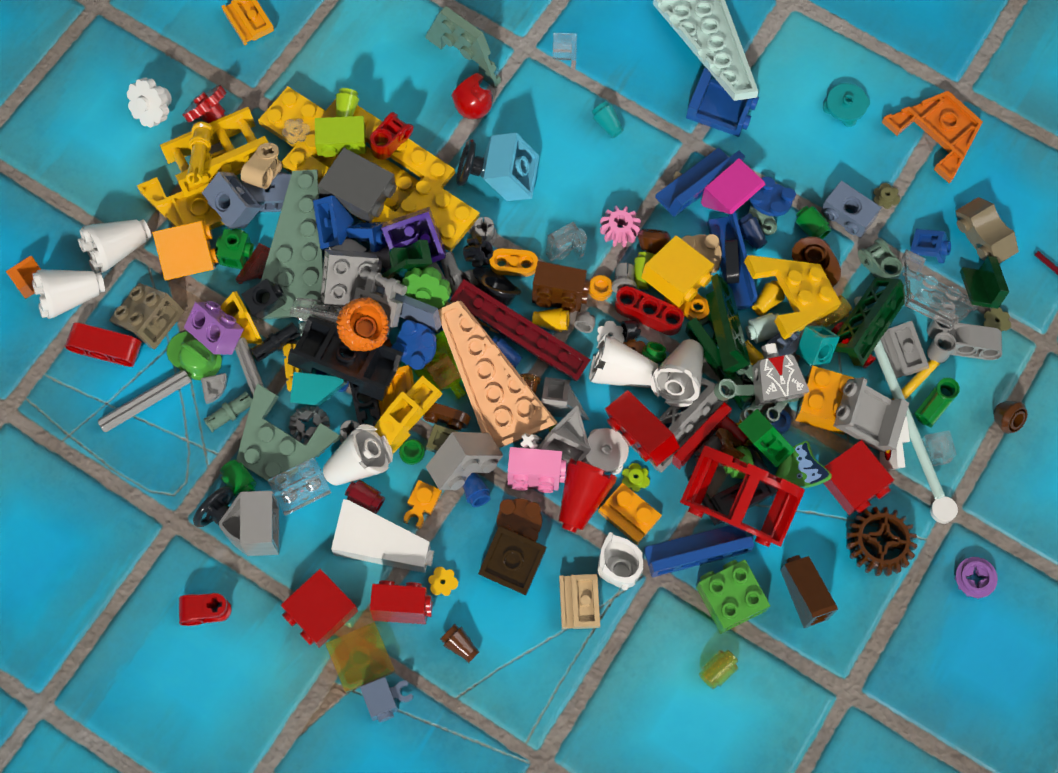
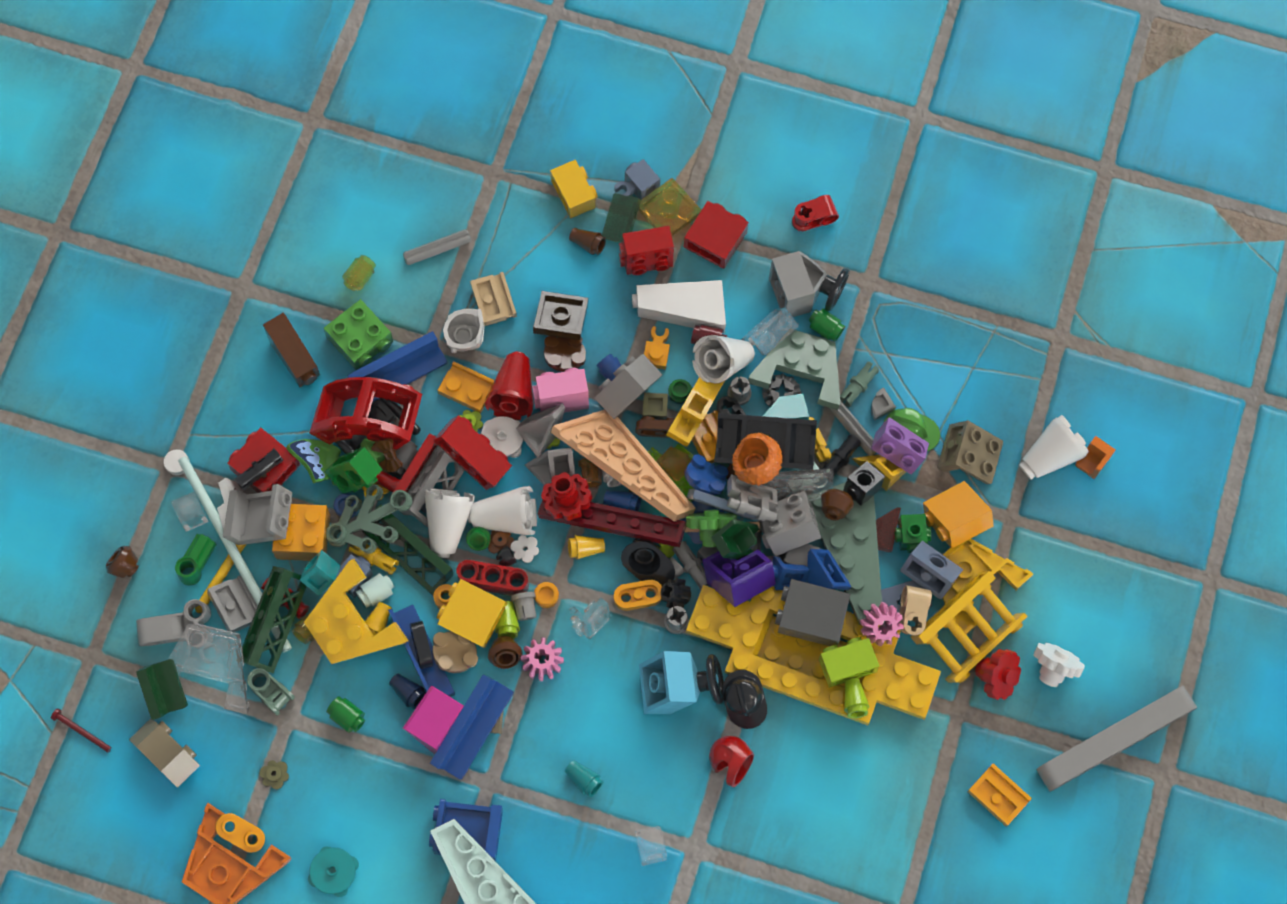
camera: 165 degrees right, 0 degrees up
red beam [65,323,142,367] -> none
white cone [78,219,151,273] -> none
light grey axle [98,370,191,432] -> none
yellow pin [186,122,214,185] -> none
clear plant [282,119,310,144] -> none
red piece [370,112,414,160] -> none
sand green wing [425,6,501,88] -> none
yellow plant [428,567,458,596] -> none
white axle [520,433,543,449] -> none
reddish brown brick [532,261,591,313] -> none
light grey hinge [574,311,596,333] -> none
dark green fence [706,274,750,375] -> none
sand green arm [748,205,777,235] -> none
blue piece [749,177,796,216] -> none
light grey torso [752,343,809,406] -> none
reddish brown piece [792,236,841,287] -> none
sand blue brick [821,180,882,238] -> none
reddish brown gear [846,506,917,577] -> none
blue bracket [910,229,951,263] -> none
medium lavender gear [954,557,998,599] -> none
olive plant [983,307,1011,332] -> none
none -> light orange plate [215,813,265,853]
none -> black pin [234,448,284,491]
none -> light grey axle [403,229,471,265]
none -> red plant [541,472,592,521]
none -> yellow brick [550,159,598,219]
none -> clear green panel [602,193,641,243]
none -> black piece [722,670,767,729]
none -> reddish brown cone [821,489,854,521]
none -> bright pink gear [859,602,904,647]
none -> light grey beam [1036,686,1197,792]

